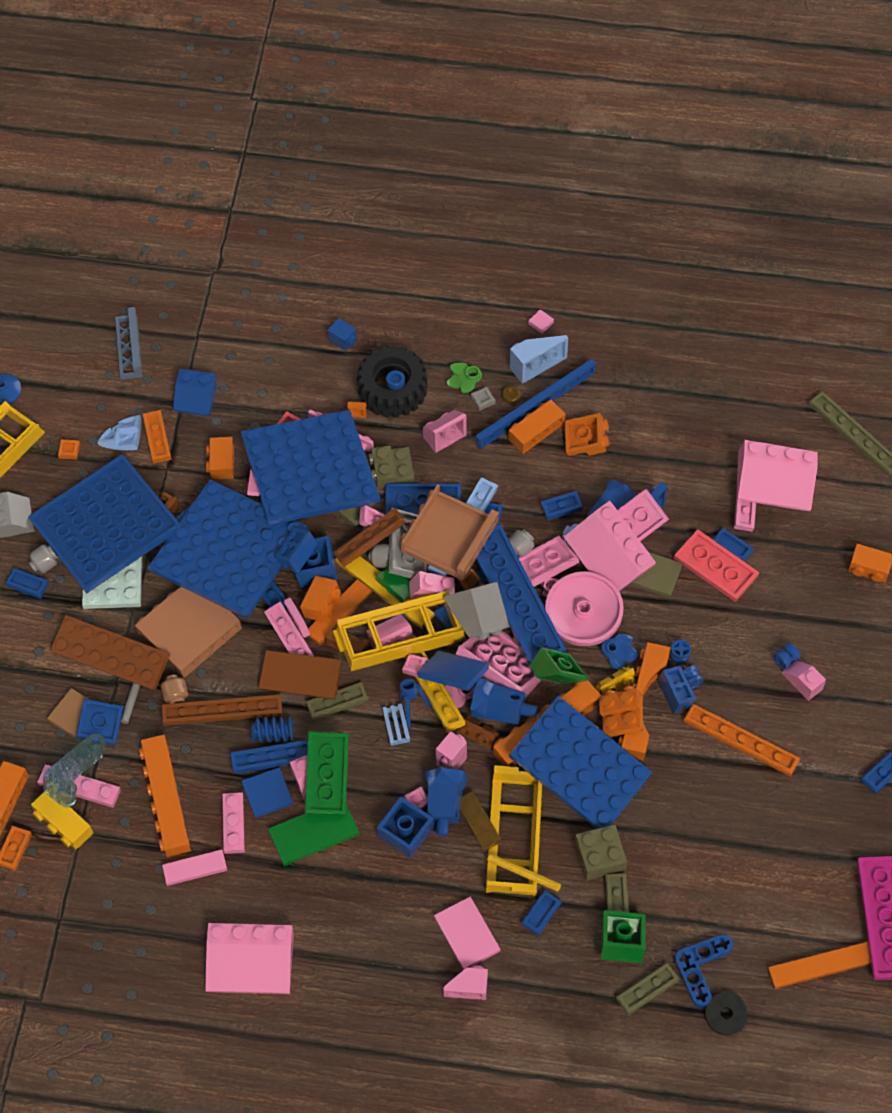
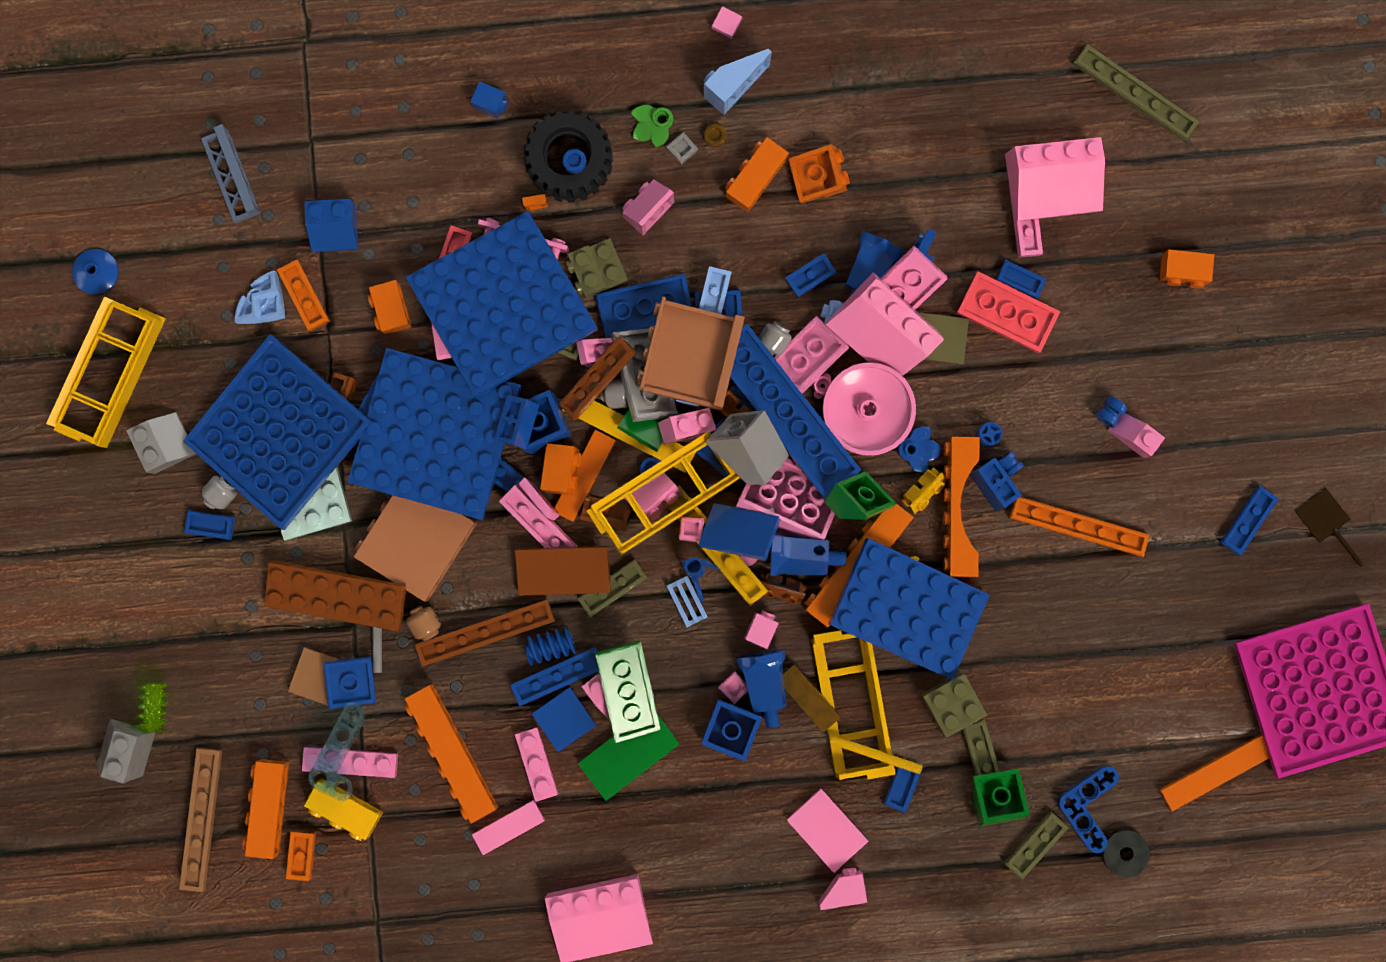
camera: 15 degrees left, 25 degrees up
orange tile [58,439,80,460] -> none
blue tile [476,359,596,450] -> none
orange plate [600,686,643,737] -> none

